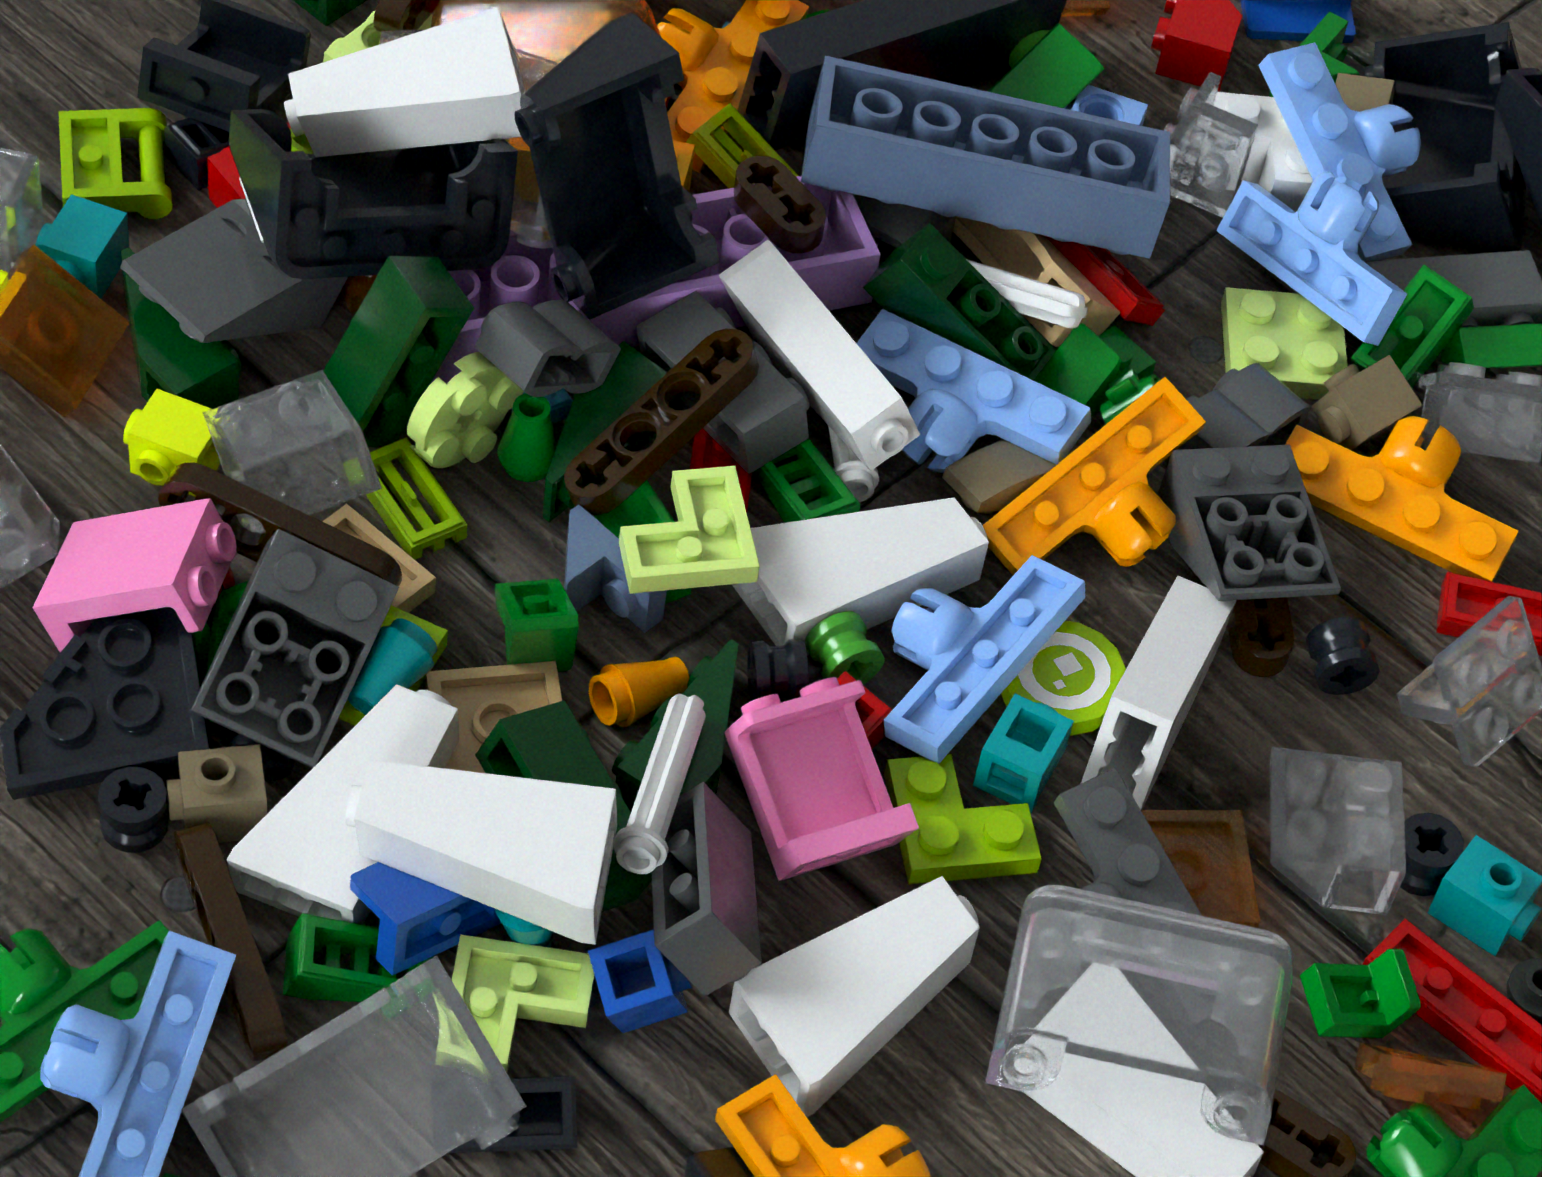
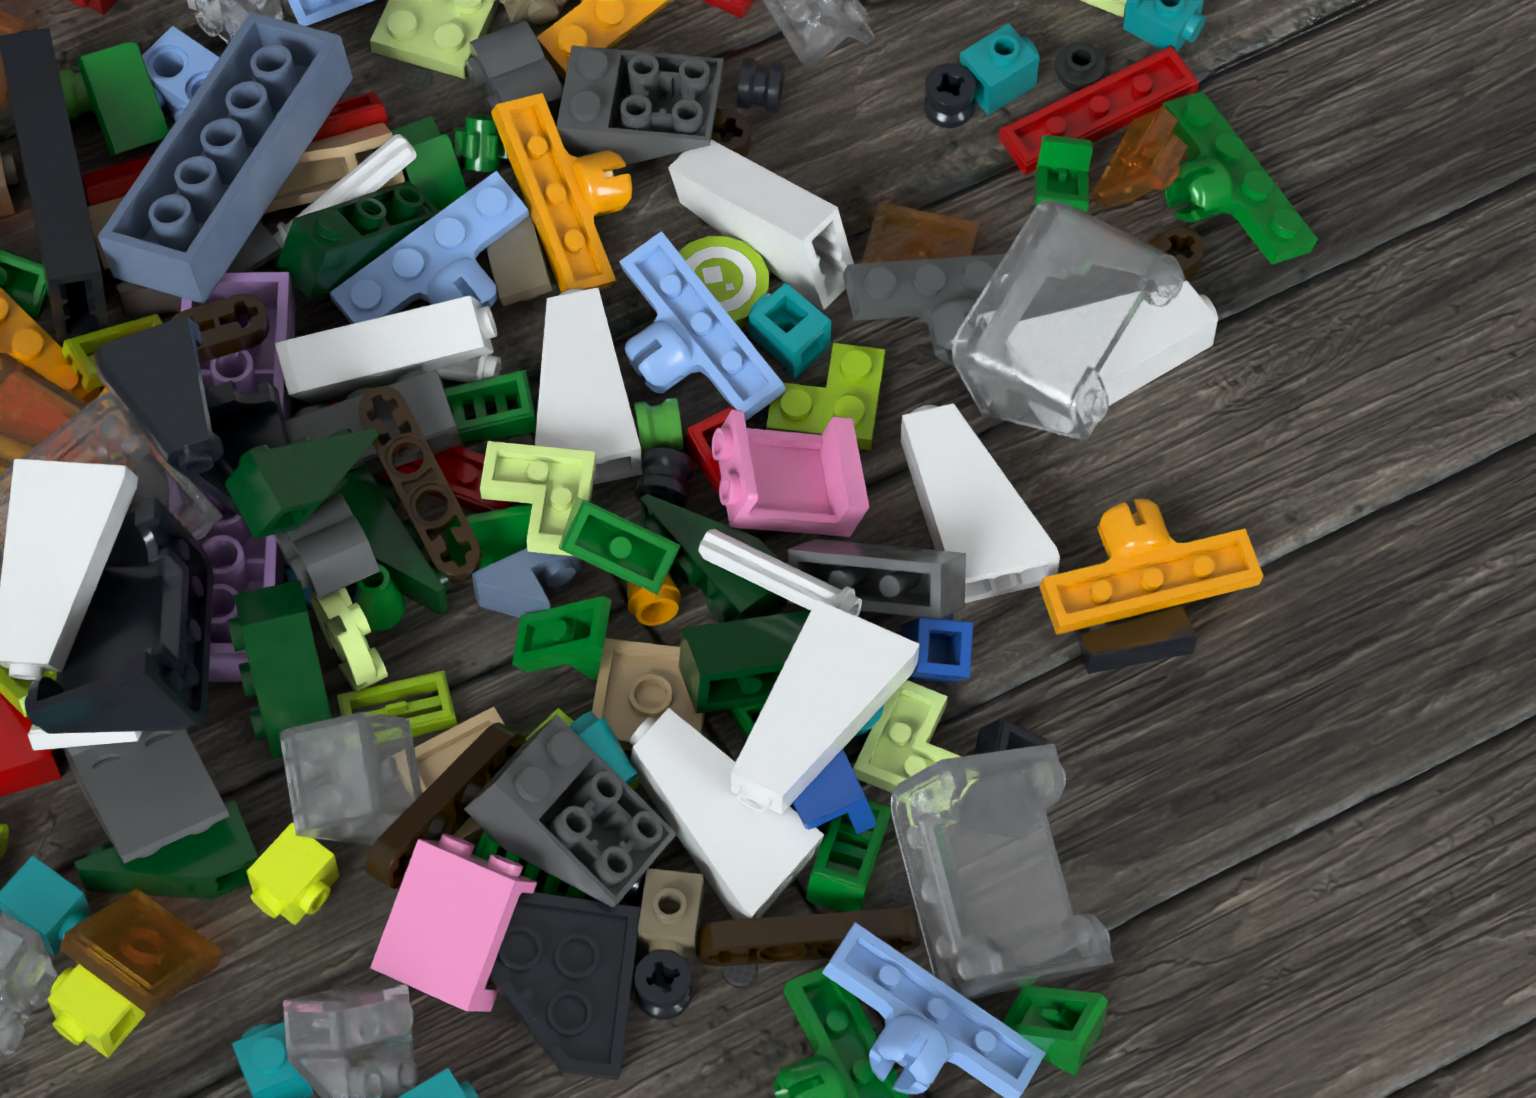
camera: 65 degrees left, 10 degrees up
clear slope [1269,747,1406,915] -> none
none -> dark green slope [224,428,379,539]
none -> green slope [558,497,681,595]

